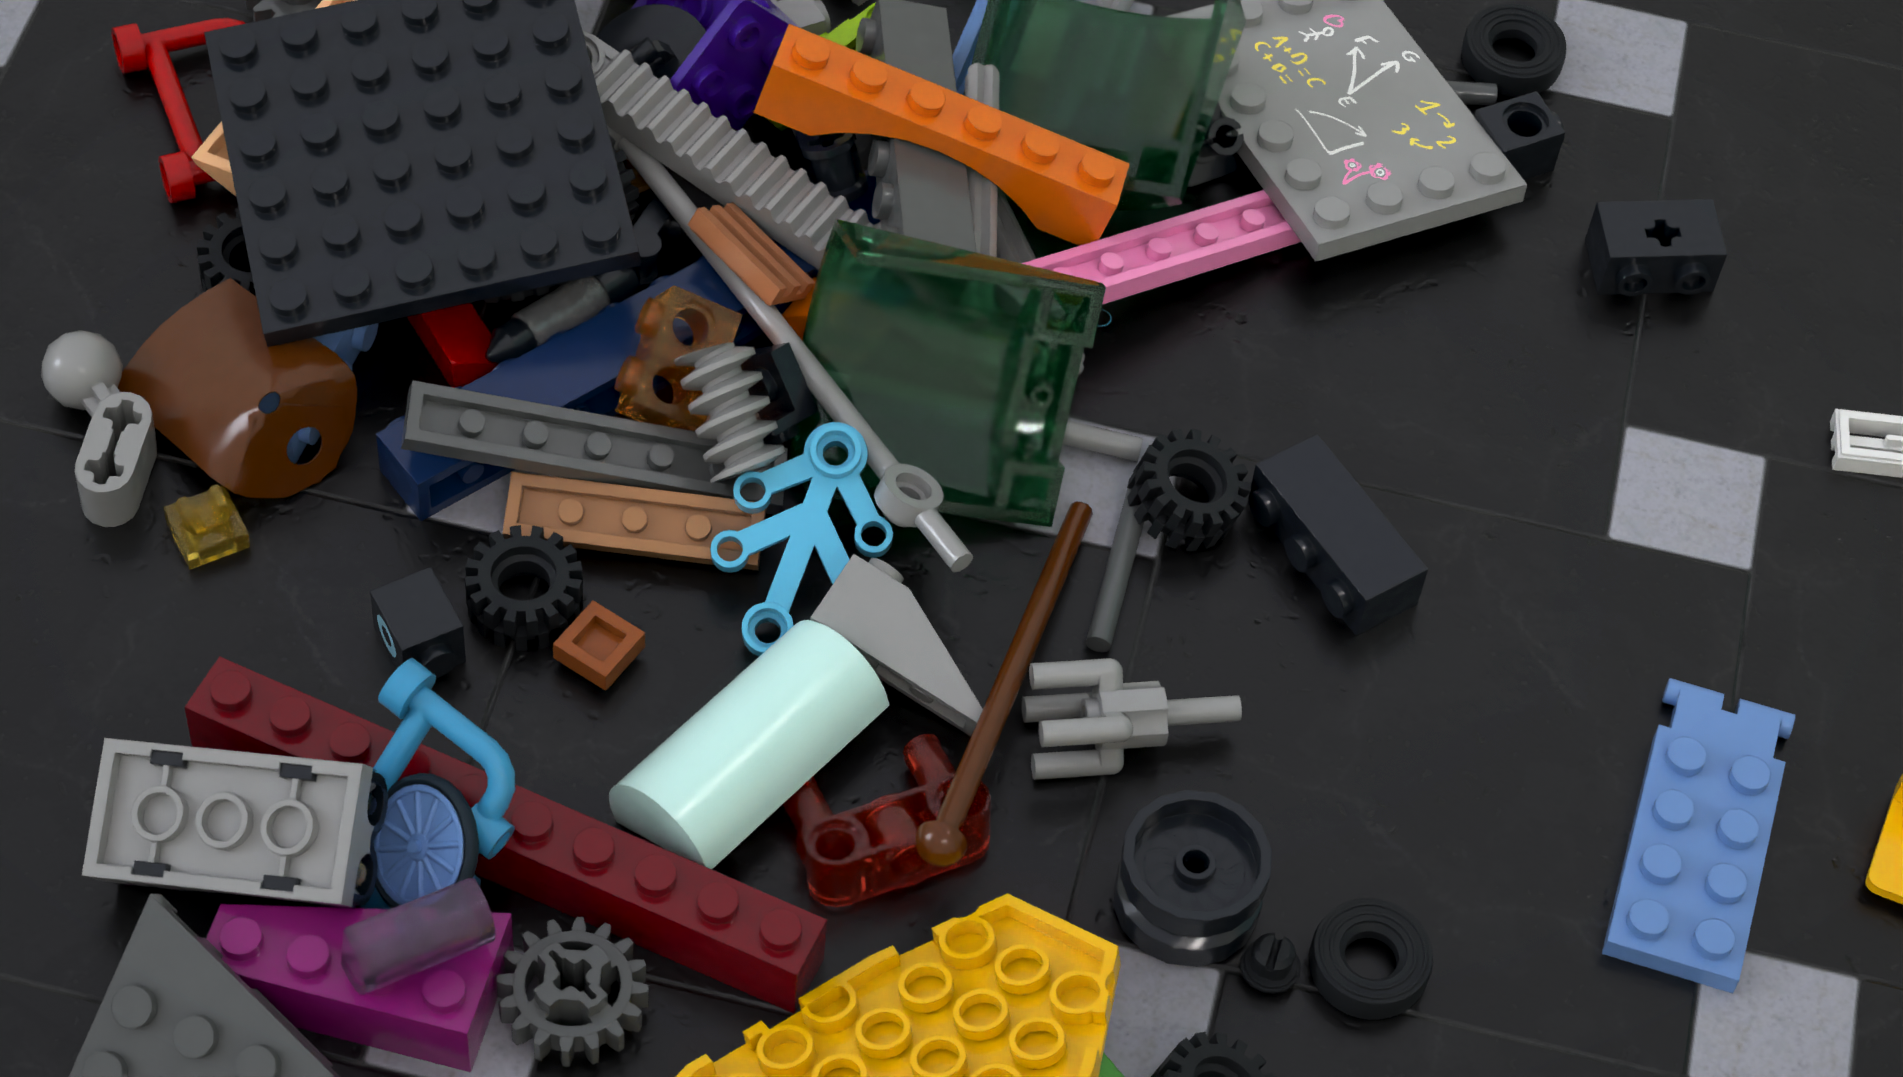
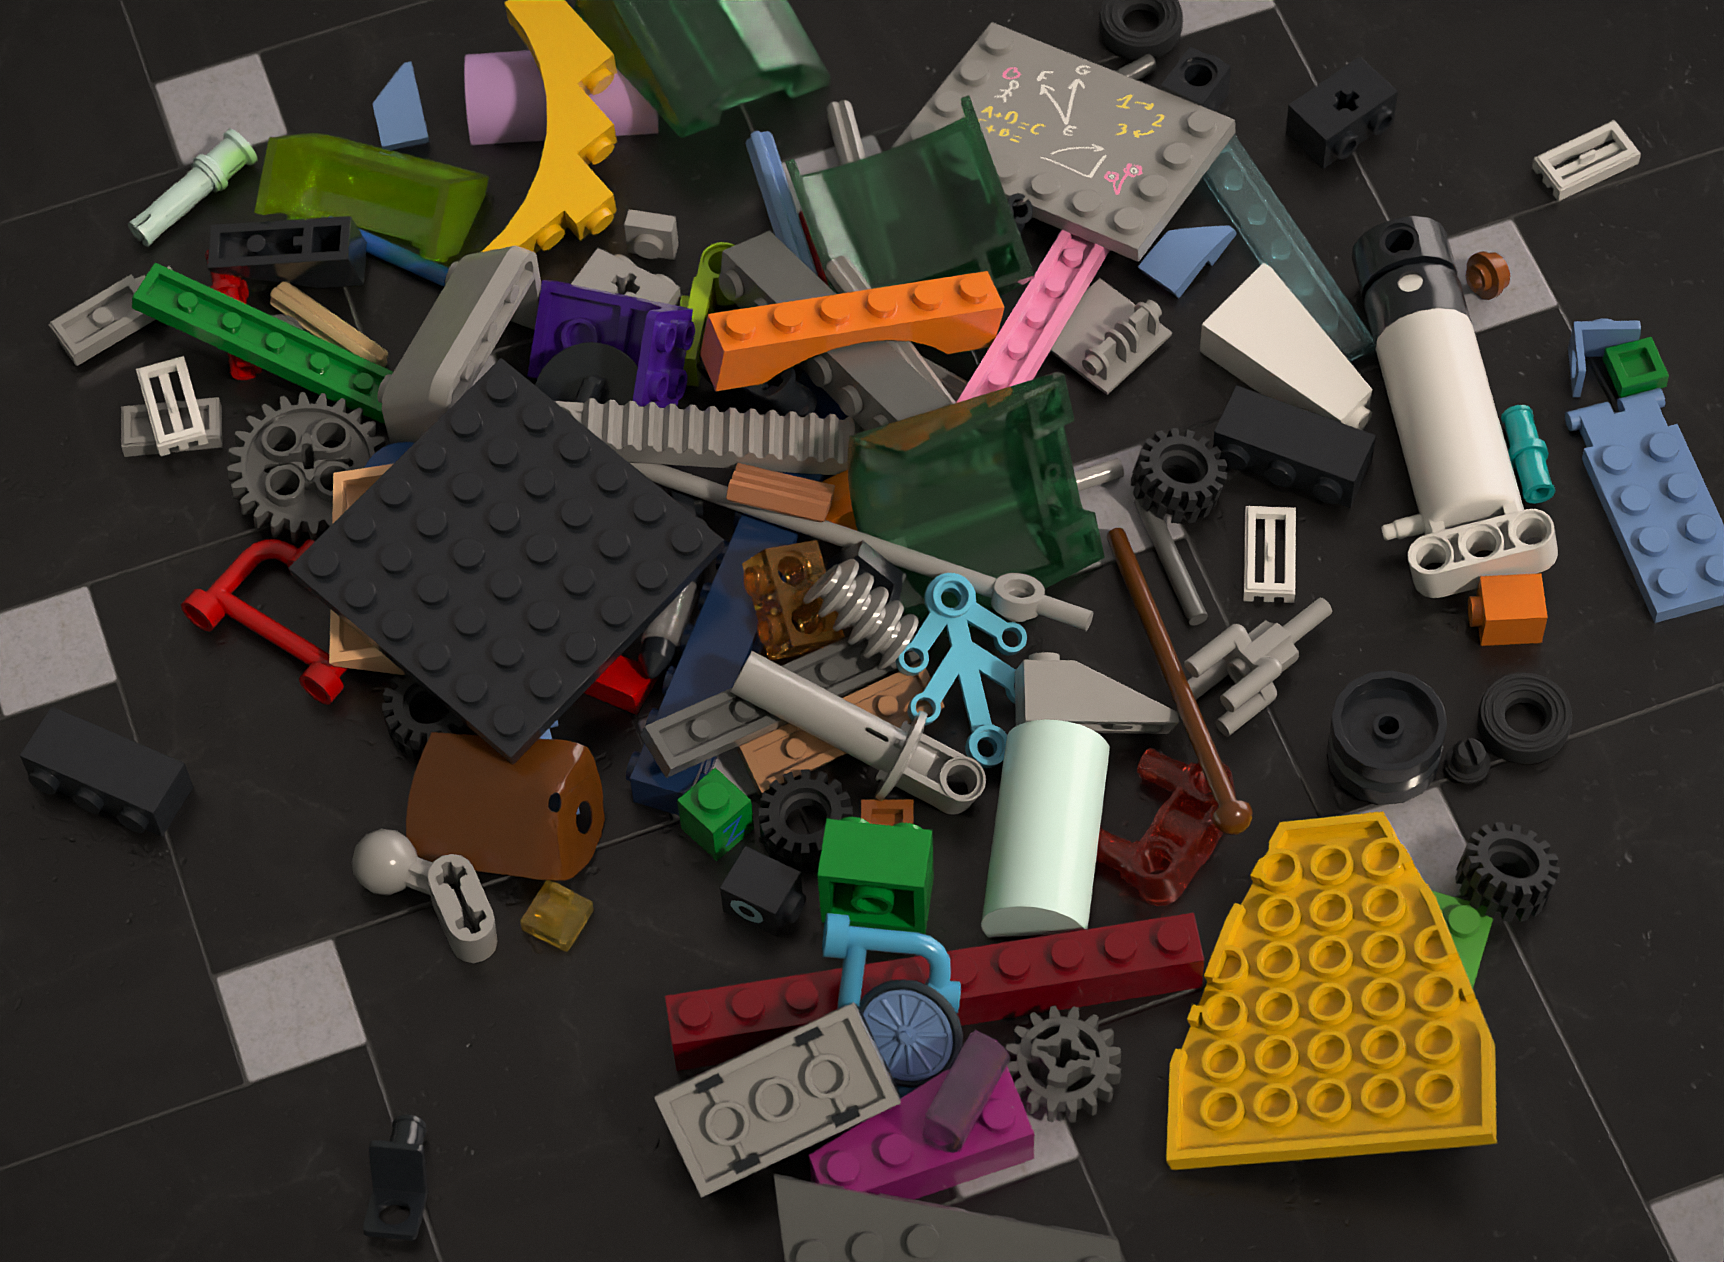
camera: 25 degrees left, 5 degrees up
none -> green brick [677,768,754,862]
none -> light grey piece [730,651,986,814]
none -> green brick [817,817,934,934]
none -> light grey hinge [1050,278,1172,395]
none -> medium blue slope [1138,225,1237,298]
none -> white slope [1200,263,1372,430]
none -> clear light blue tile [1203,134,1375,361]
none -> white tile [1243,506,1296,603]
none -> white piece [1351,216,1558,598]
none -> dark orange plate [1465,251,1510,300]
none -> orange brick [1468,573,1548,646]
none -> teal pin [1501,405,1555,504]
none -> medium blue bracket [1568,318,1641,397]
none -> green plate [1603,337,1669,398]

